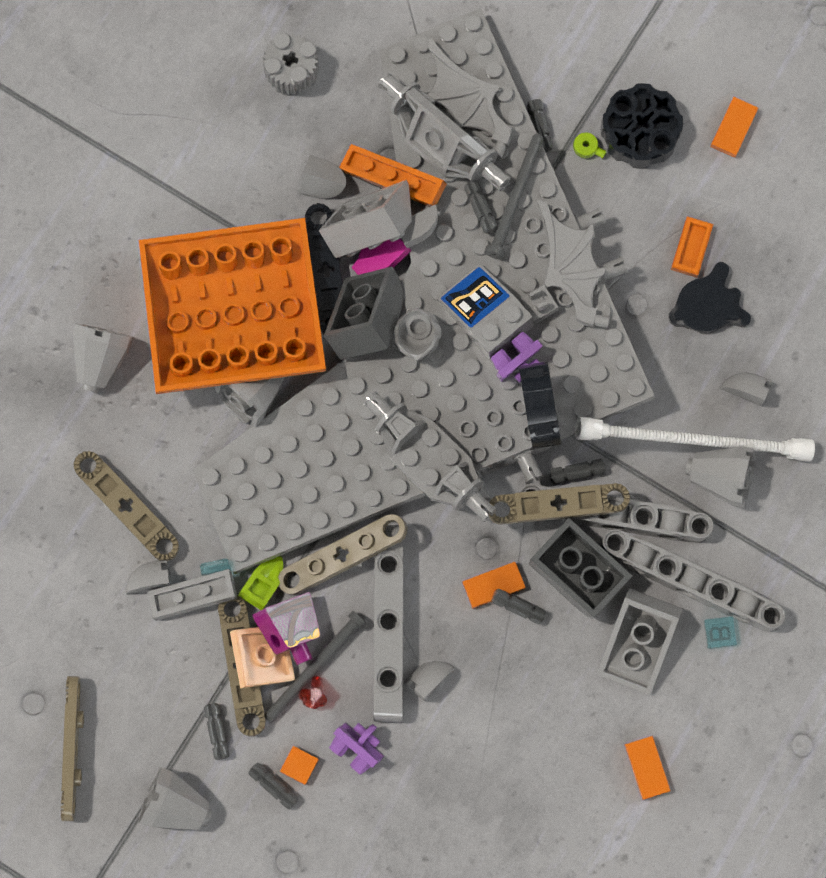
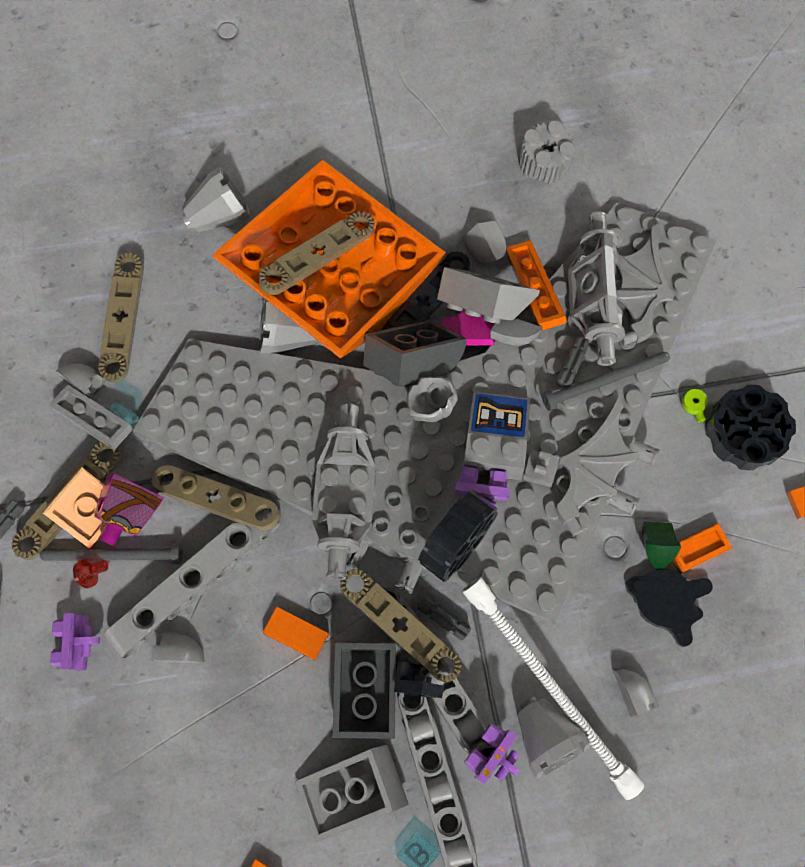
camera: 45 degrees right, 5 degrees down
lime plate [238,556,283,610] -> none
orange tile [280,746,319,785] -> none
dark grey axle [491,589,546,624] -> none
dark grey axle [527,99,553,152] -> none
none -> dark tan piece [259,211,375,295]
none -> black bracket [394,661,444,698]
none -> medium lavender hips [464,724,520,784]
none -> dark green tile [642,522,681,570]

